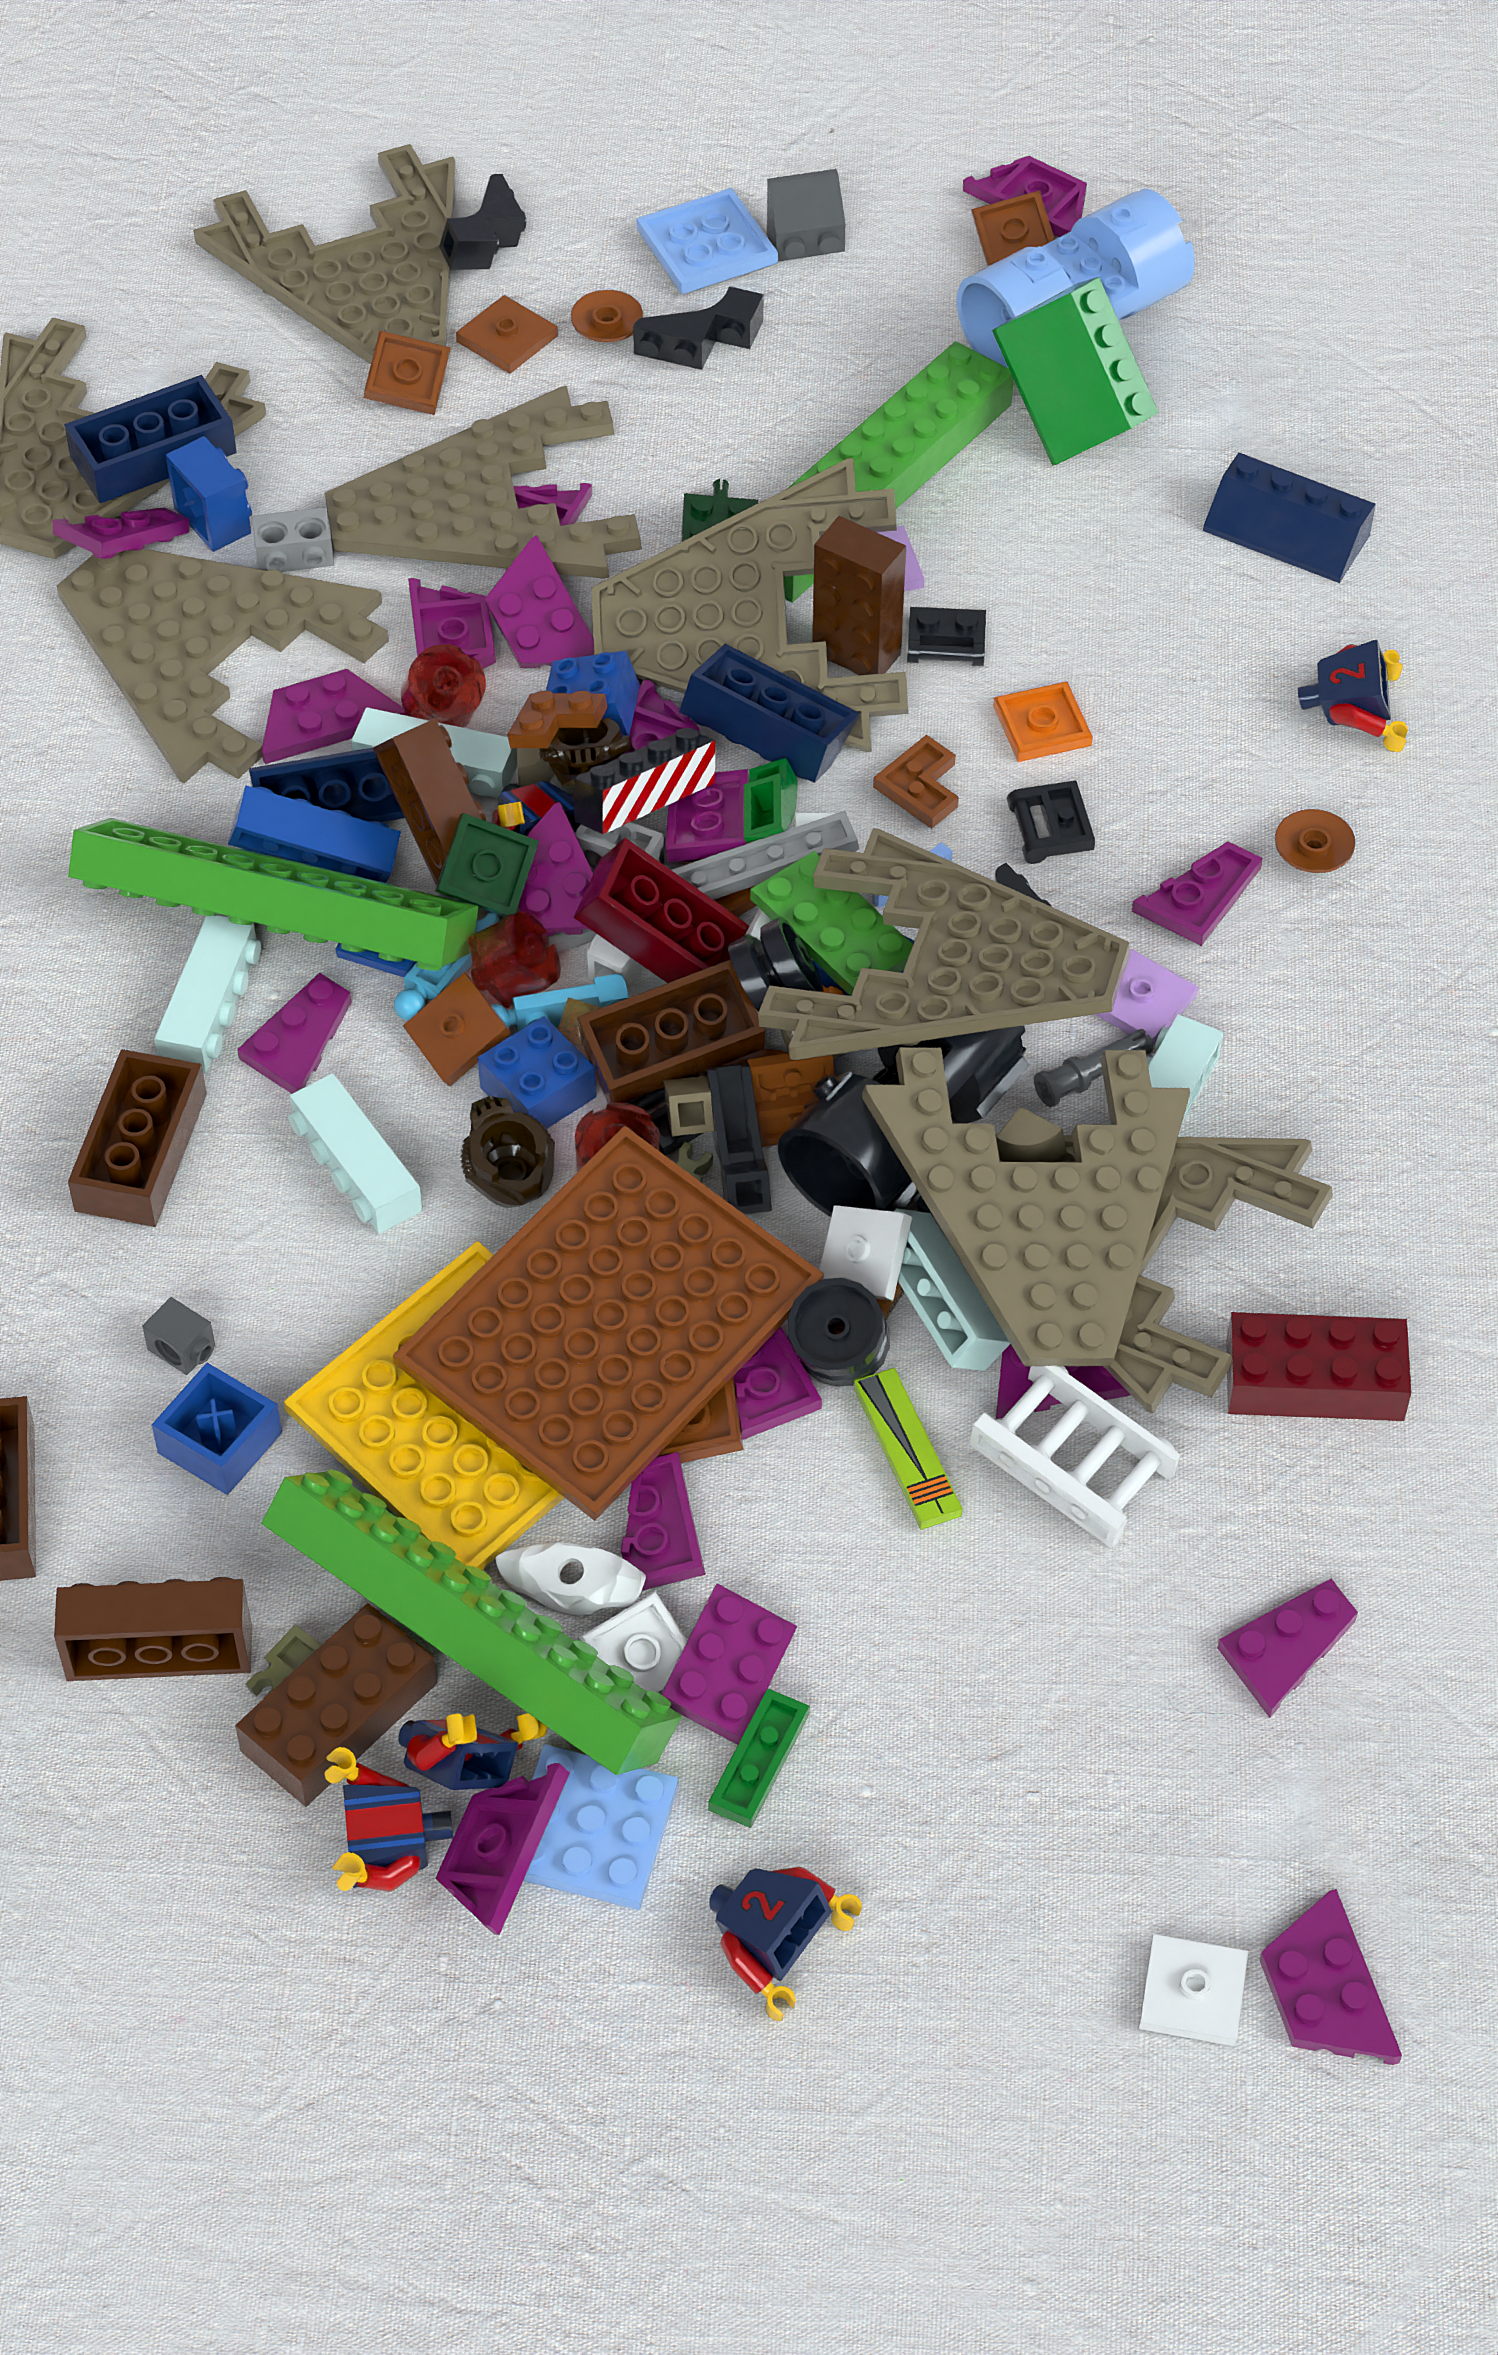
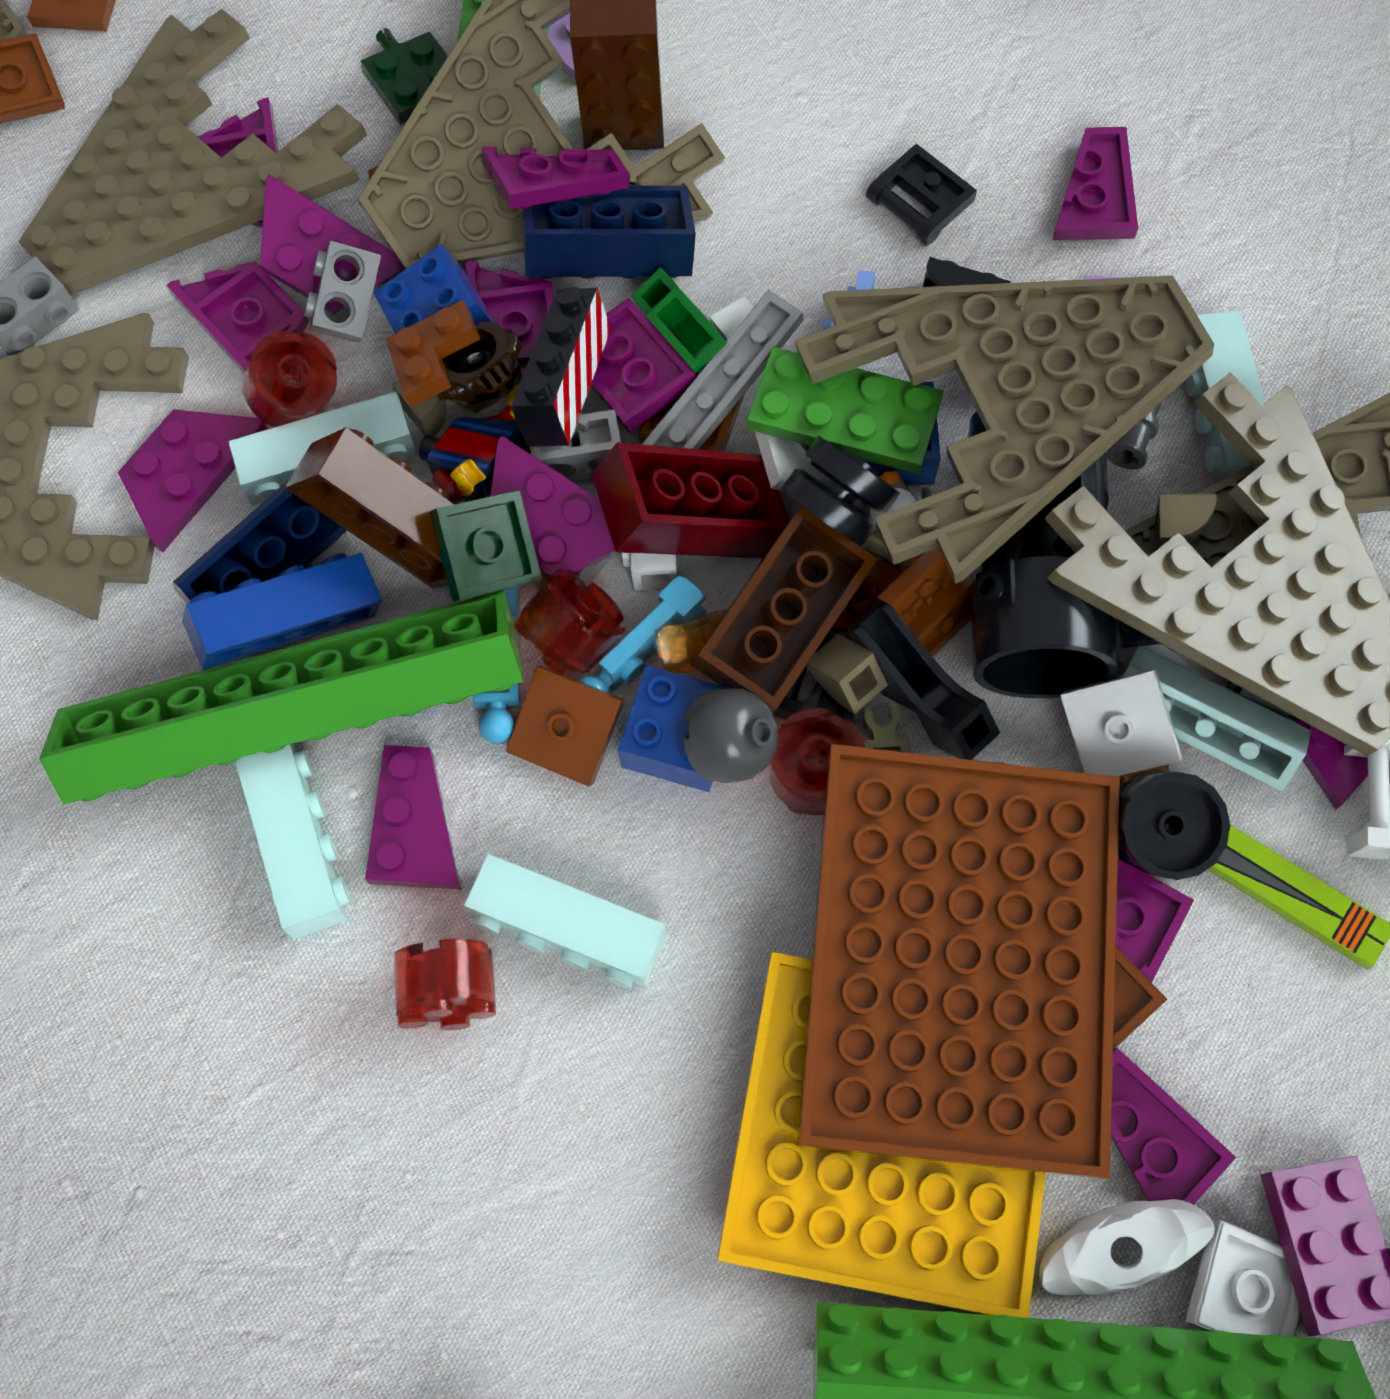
camera: 30 degrees left, 15 degrees up
reddish brown brick [68,1049,207,1227] -> none
dark grey brick [142,1297,215,1375] -> none
blue brick [151,1363,282,1495] -> none
dark brown helmet [460,1095,555,1208] -> none
dark orange plate [873,734,959,829] -> none
black plate [907,607,986,666] -> none
orange tile [993,681,1093,762] -> none
dark orange dish [1275,809,1355,873] -> none
none -> light grey brick [304,240,381,343]
none -> clear red brick [394,939,496,1030]
none -> magenta wing [482,147,629,209]
none -> dark grey cylinder [683,688,779,783]

